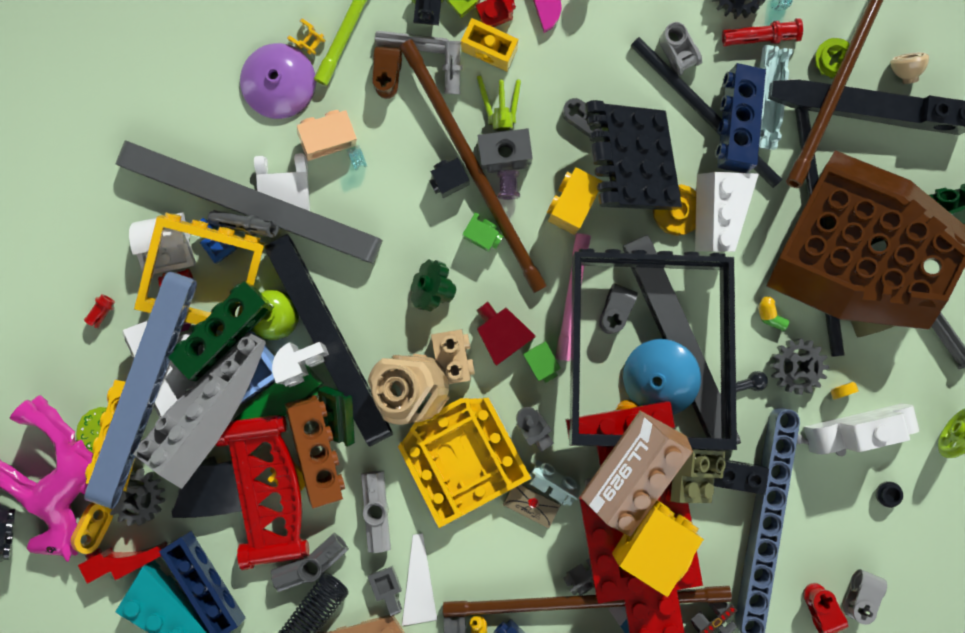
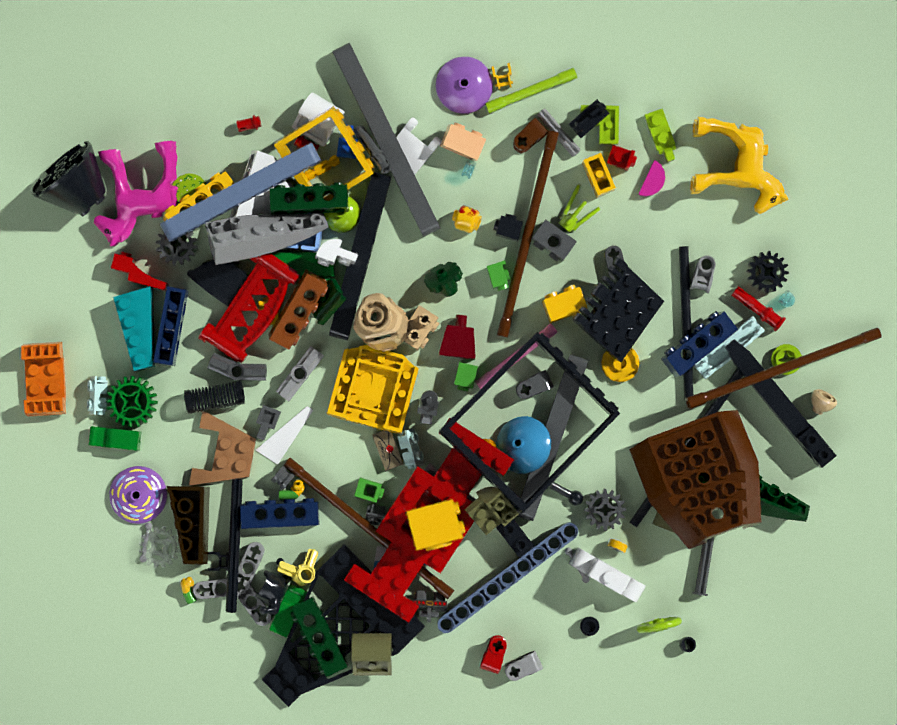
camera: 45 degrees right, 0 degrees up
yellow plate [71,503,113,554] -> none
light grey pin [442,41,463,94] -> none
clear purple bush [497,170,520,200] -> none
medium nougat slope [581,411,693,537] -> none
white wedge [695,172,759,252] -> none
arm [758,297,789,332] -> none
none -> yellow axle [304,155,340,181]
none -> bright green brick [354,477,385,503]
none -> yellow head [452,205,482,233]

